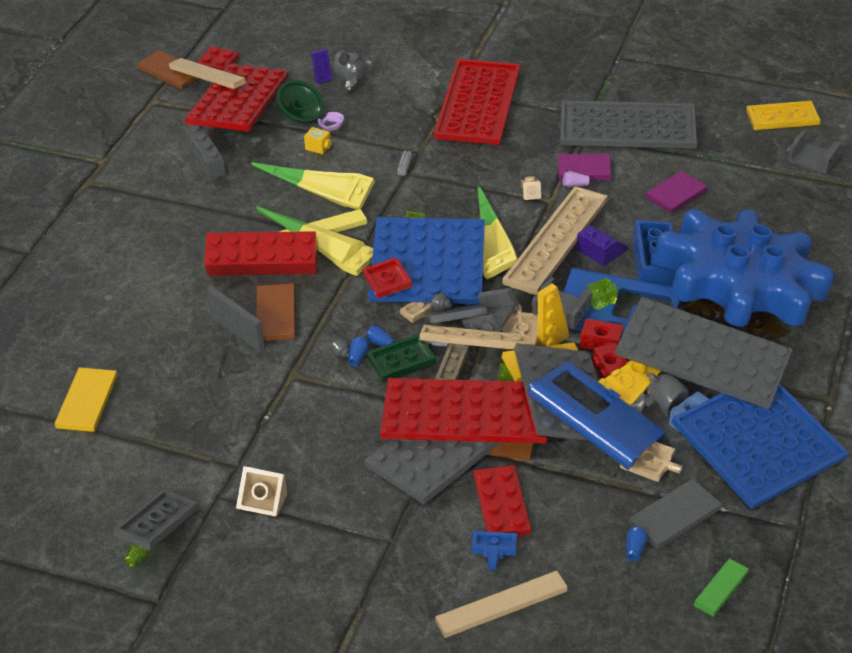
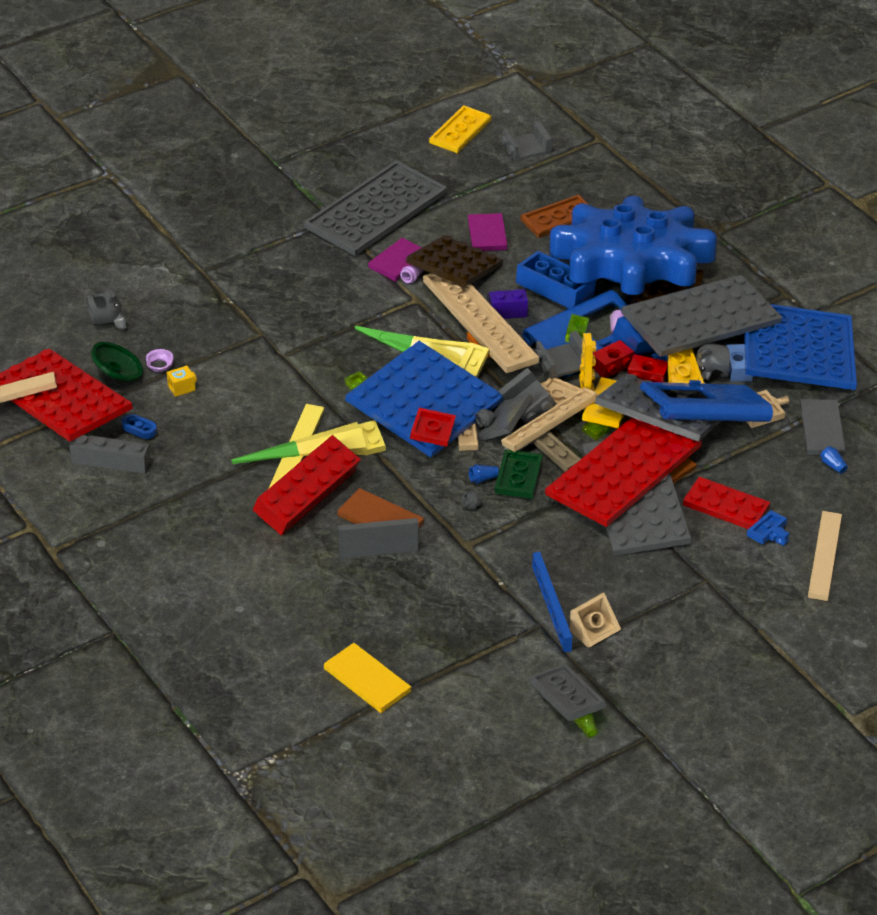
camera: 55 degrees left, 0 degrees up
light yellow plate [251,162,375,210] -> none
dark purple tile [310,48,332,84] -> none
blue cone [348,337,369,367] -> none
light grey axle [397,150,412,176] -> none
red plate [434,59,520,145] -> none
tan bracket [521,176,541,200] -> none
none -> blue plate [122,414,157,439]
none -> dark brown plate [406,235,503,287]
none -> dark orange tile [520,195,588,238]
none -> blue tile [532,552,572,652]

